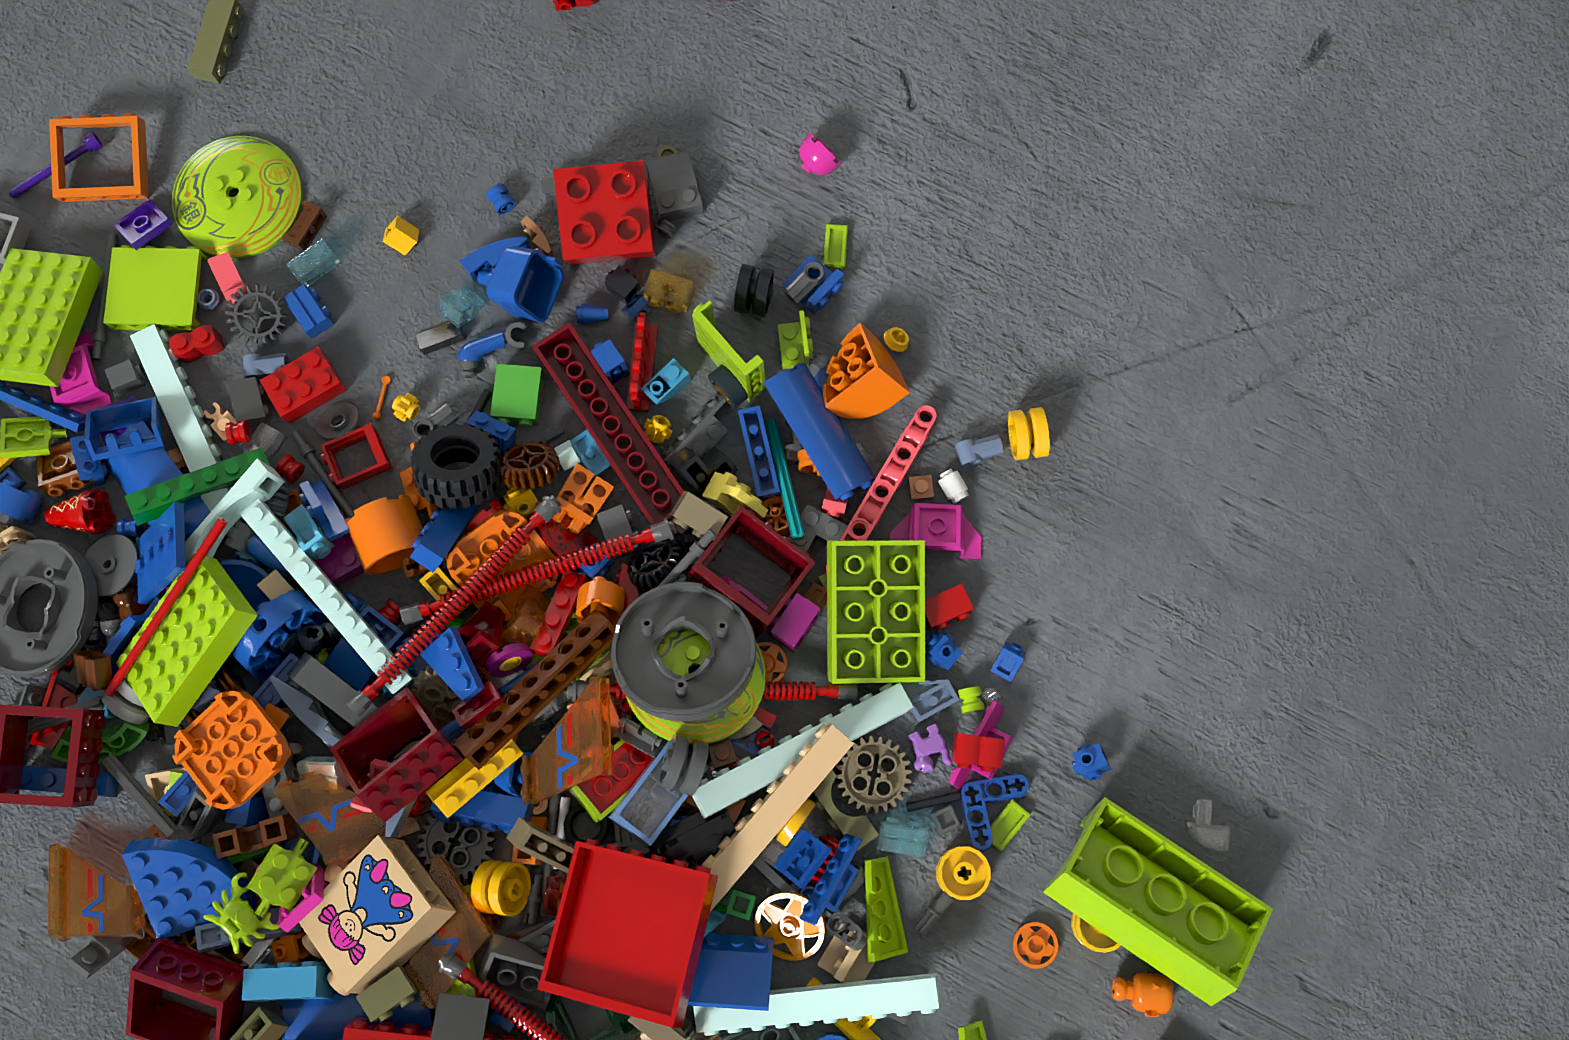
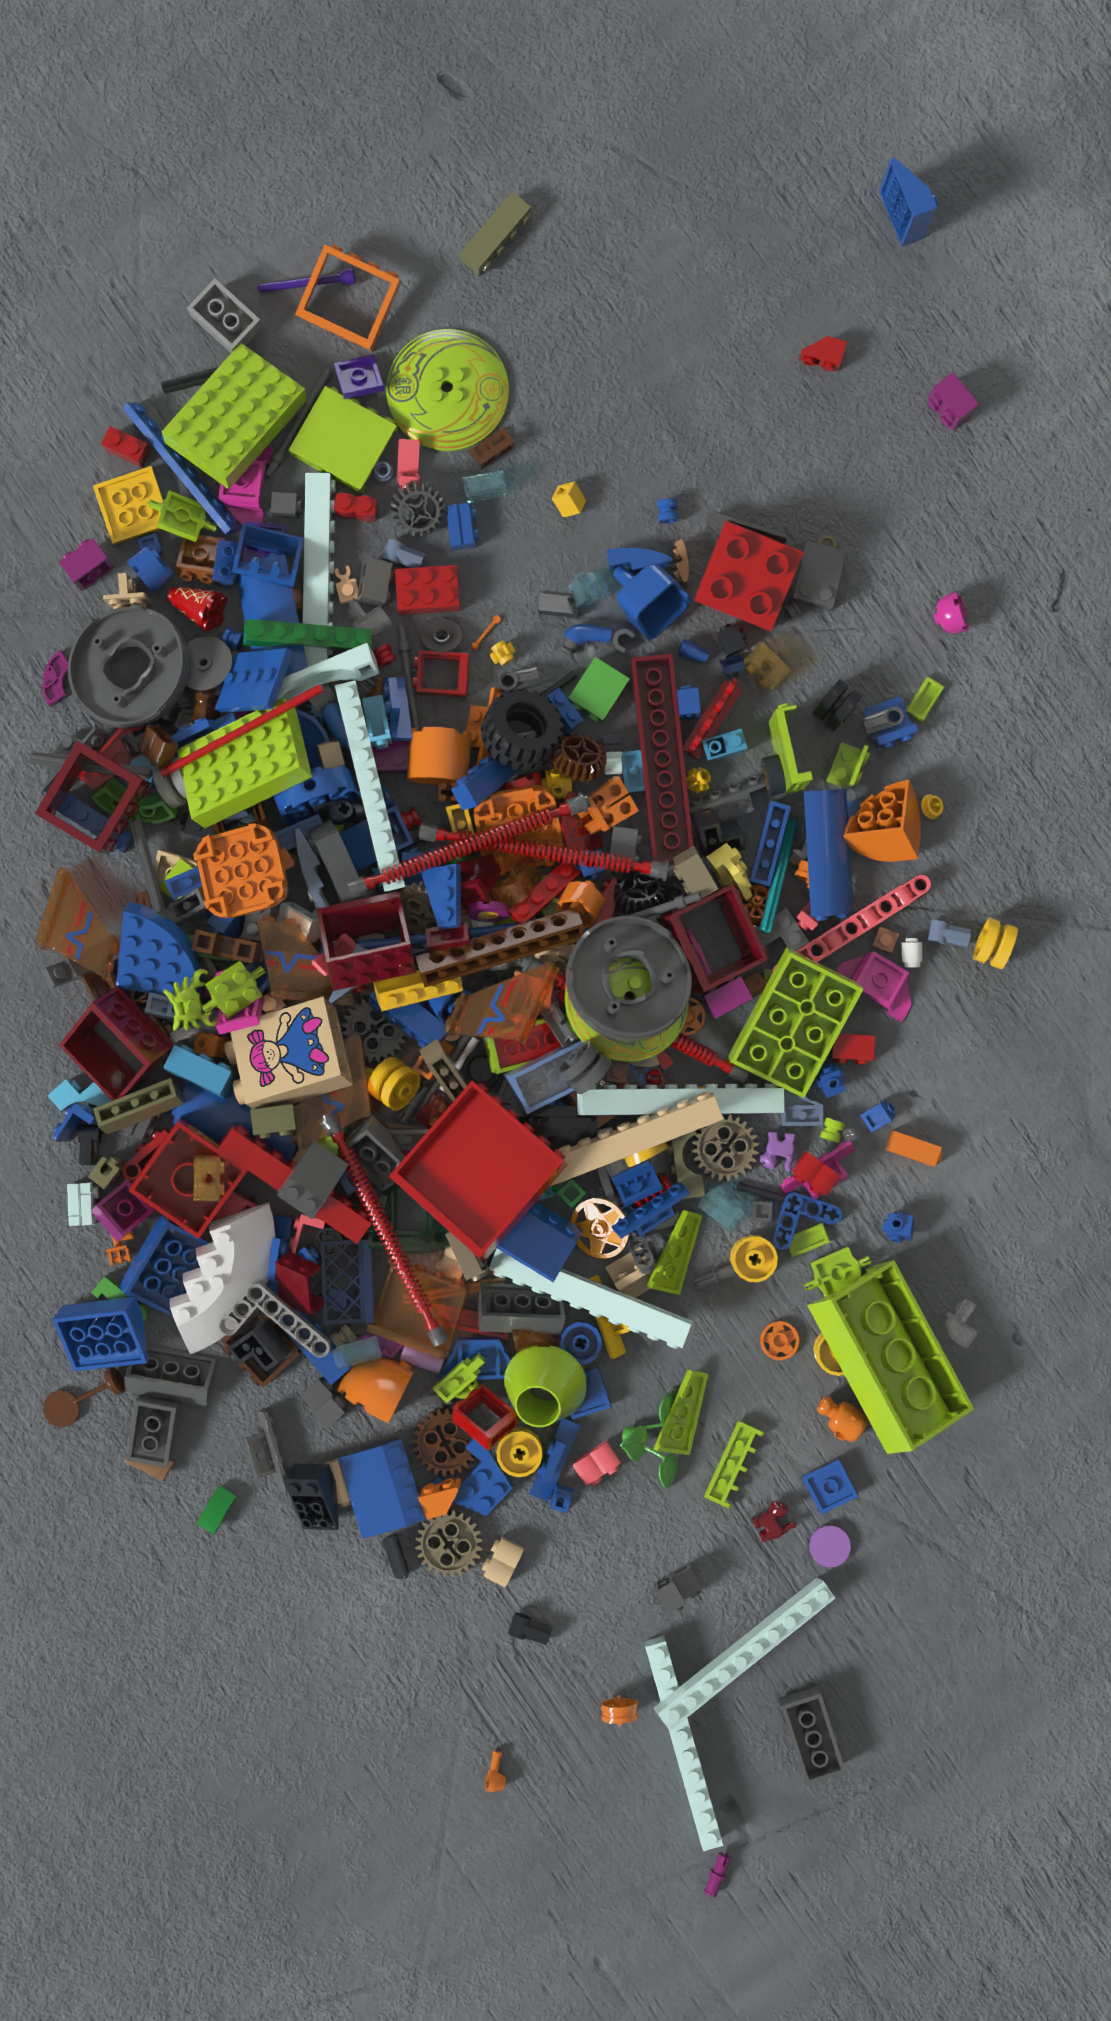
camera: 25 degrees right, 10 degrees up
clear hinge [100,619,120,636] -> none
red wheel [225,420,251,445] -> none
none -> lime plate [803,1246,872,1297]
none -> orange brick [885,1131,943,1167]

